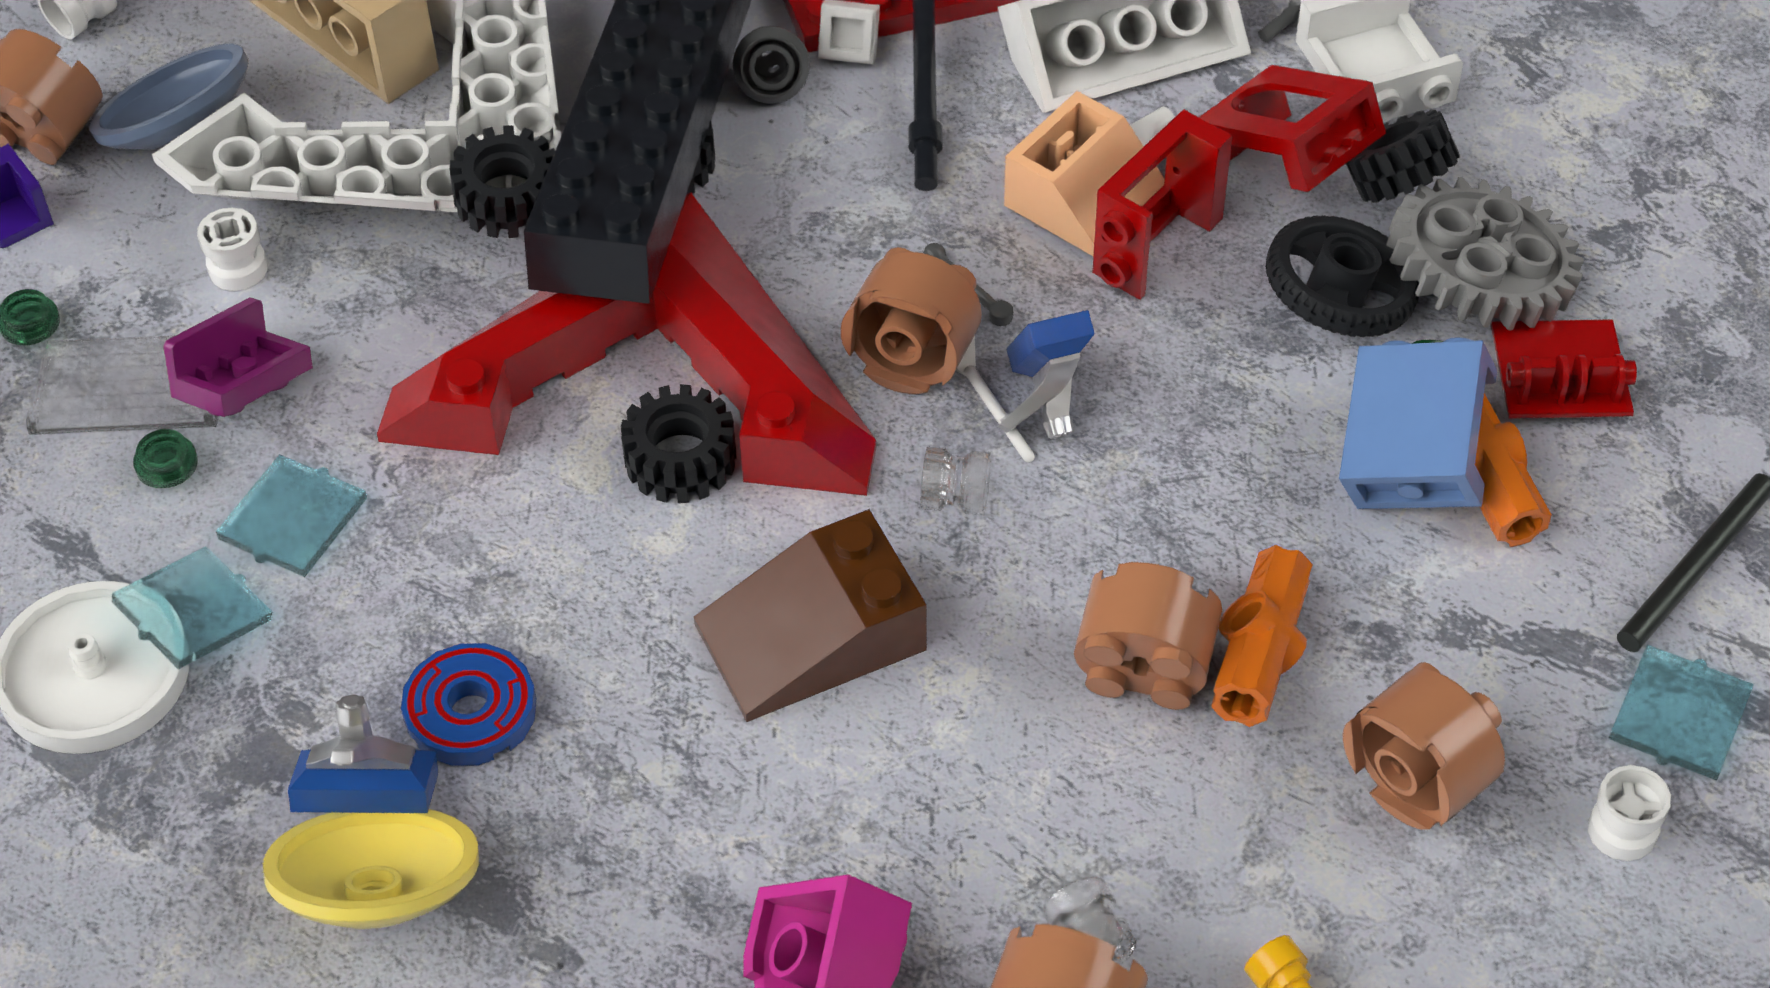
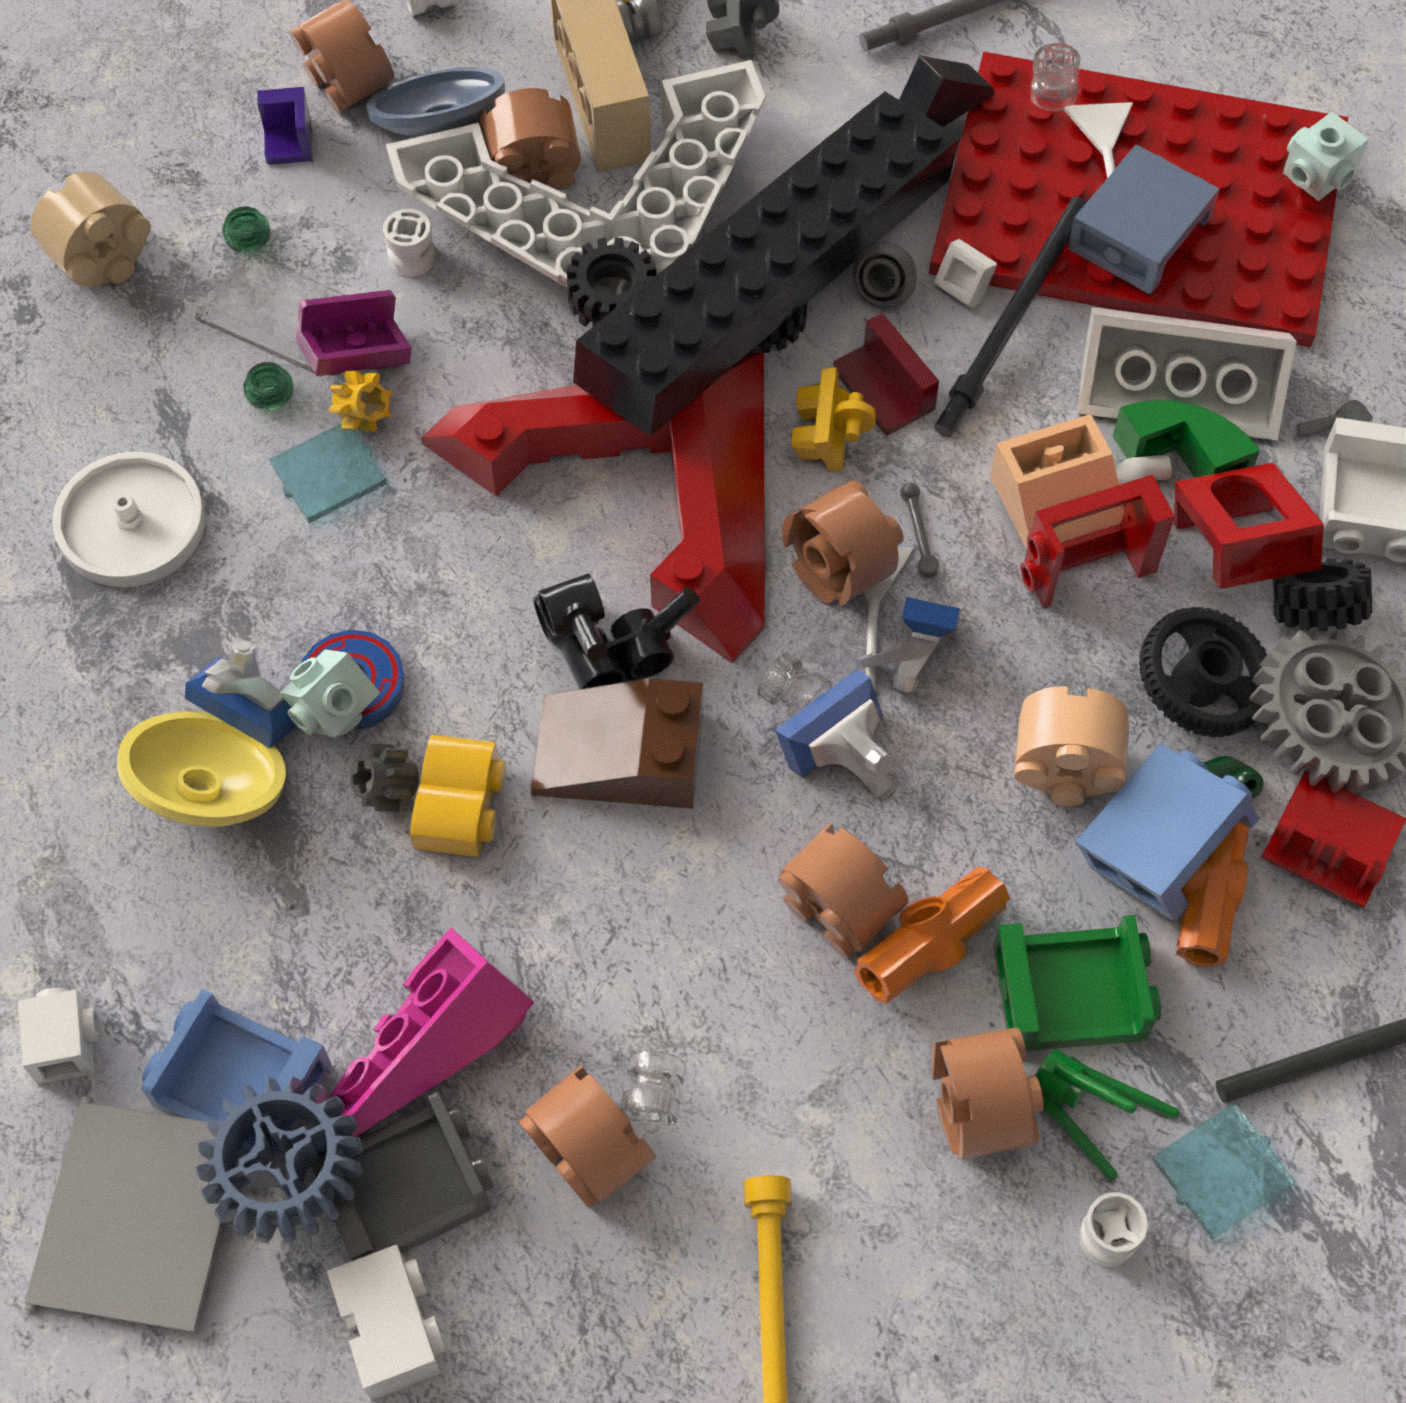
camera: 30 degrees right, 10 degrees up
clear light blue piece [111,546,272,670] -> none
black tyre [621,384,737,503] -> none
none -> light aqua brick [280,649,380,738]
none -> yellow gear [328,371,393,432]
none -> dark grey gear [350,744,419,812]
none -> yellow brick [410,734,506,857]
none -> nougat brick [478,88,581,190]
none -> black beam [533,573,608,661]
none -> black beam [561,587,700,689]
none -> piece [775,669,893,798]
none -> yellow hips [791,367,876,472]
none -> dark red panel [833,313,939,435]
none -> green panel [993,915,1161,1051]
none -> light nougat brick [1014,686,1129,807]
none -> green plant [1035,1049,1179,1180]
none -> green brick [1113,400,1260,485]

